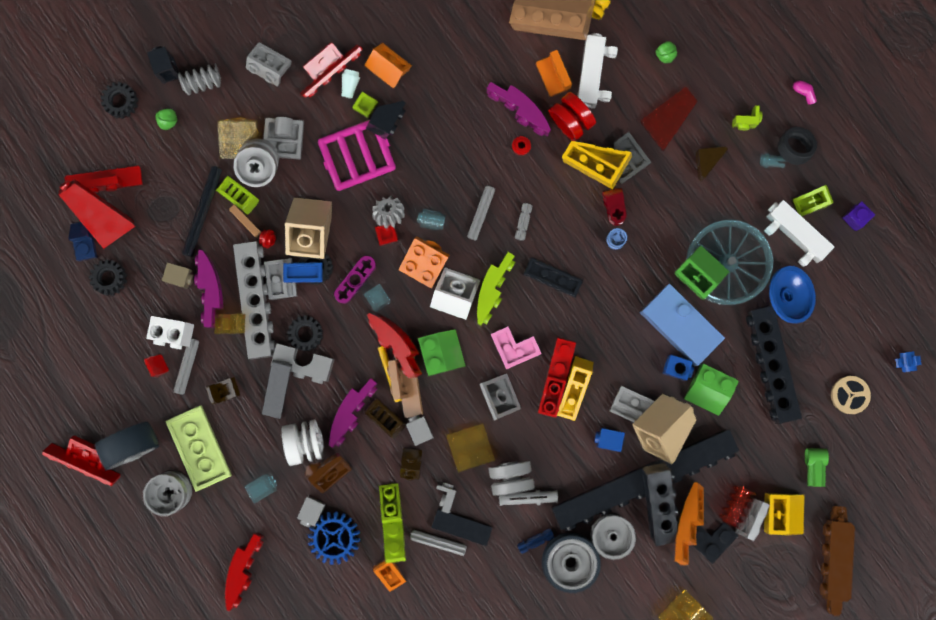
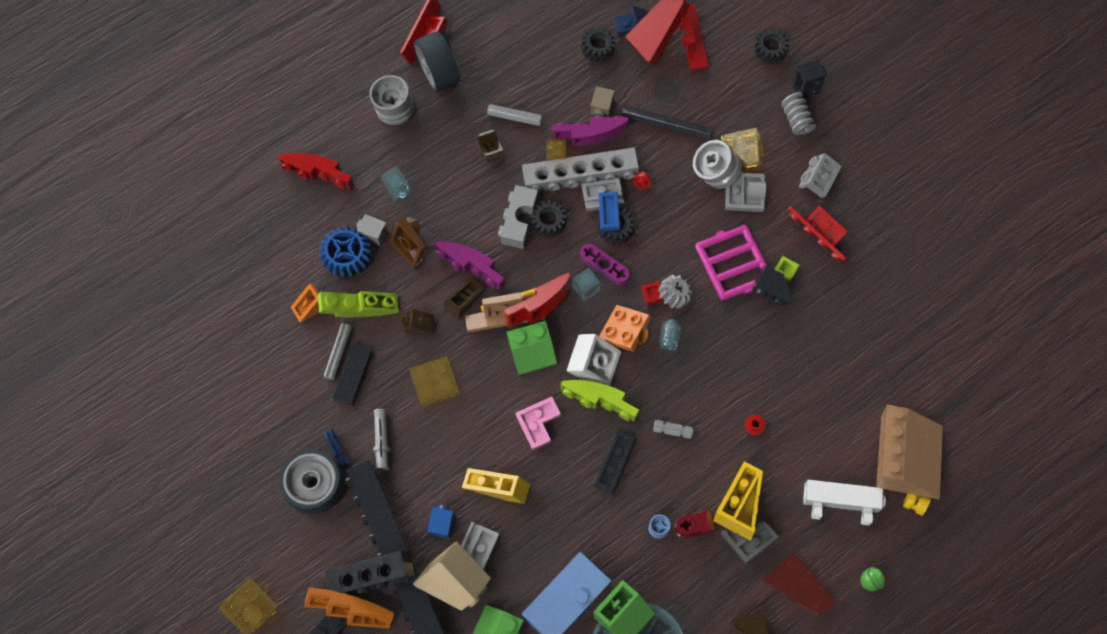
camera: 90 degrees right, 15 degrees down
red slope [144,355,169,377] -> none
white brick [146,316,194,349] -> none
bright green piece [156,109,177,130] -> none
yellowish green tile [165,405,232,492] -> none
lime slope [216,176,259,215] -> none
medium nougat tile [230,205,262,239] -> none
tile [262,360,292,419] -> none
white wheel [282,420,324,466] -> none
tan slope [285,198,332,259] -> none
light aqua cone [341,69,360,98] -> none
orange panel [365,43,412,88] -> none
light grey brick [406,415,434,446] -> none
light grey bracket [436,482,456,513] -> none
light grey axle [467,186,495,240] -> none
light grey slope [479,374,521,420] -> none
magenta slope [486,82,551,137] -> none
light grey wheel [488,461,535,495] -> none
orange panel [536,50,572,97] -> none
red slope [538,337,576,418] -> none
red wheel [548,92,596,141] -> none
light grey wheel [590,514,636,560] -> none
blue brick [662,355,694,381] -> none

